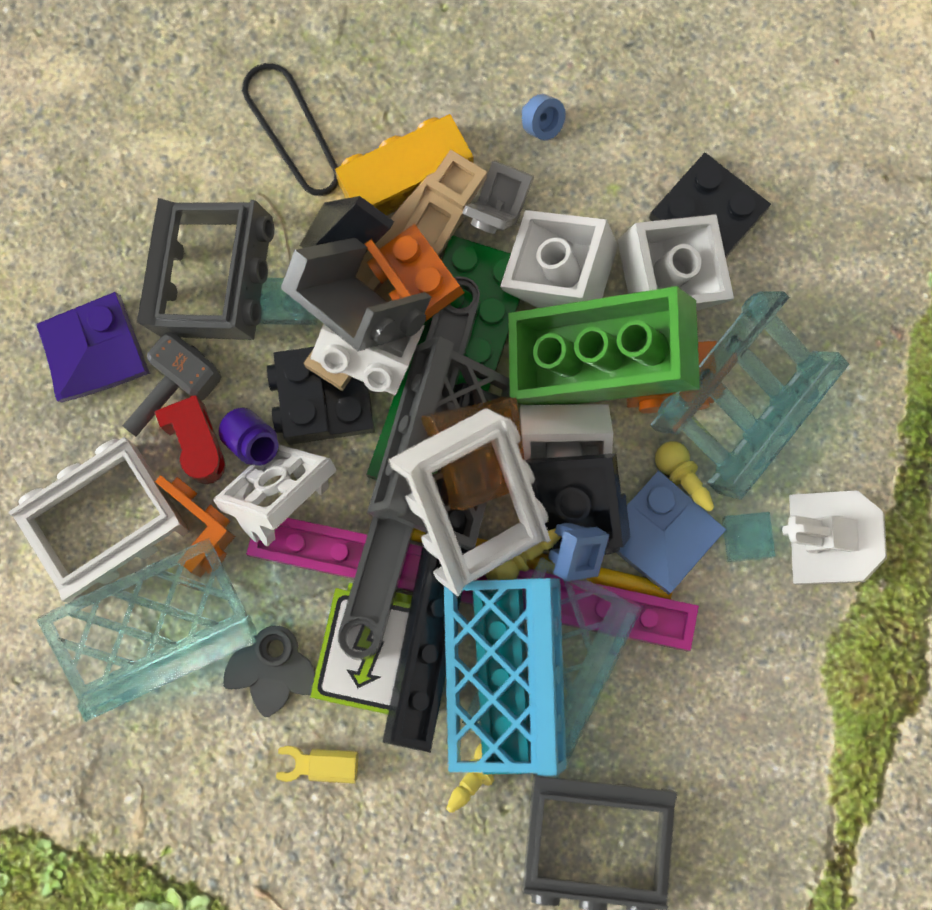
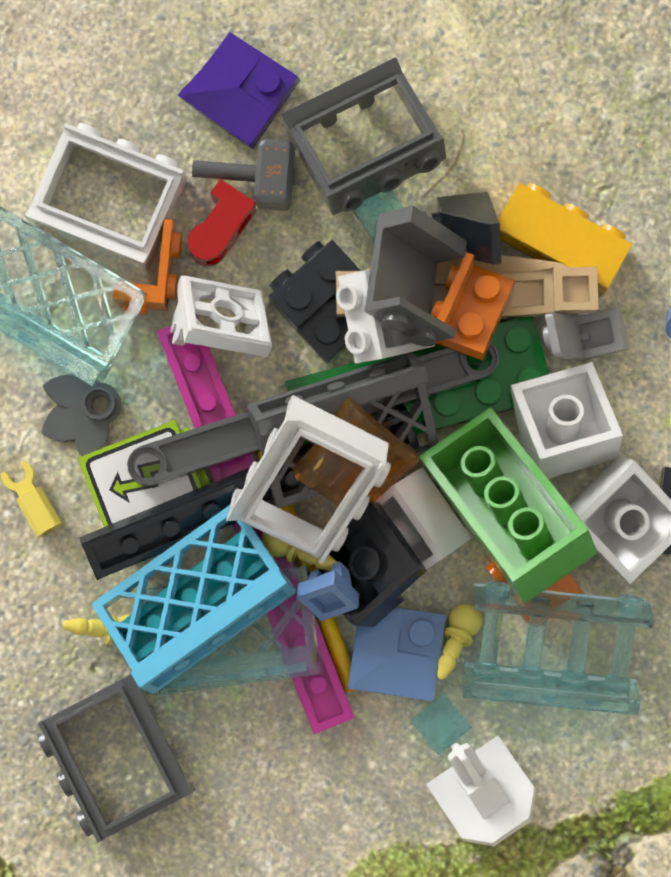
camera: 50 degrees right, 5 degrees up
dark purple brick [218,408,279,466] -> none
black piece [242,63,338,196] -> none

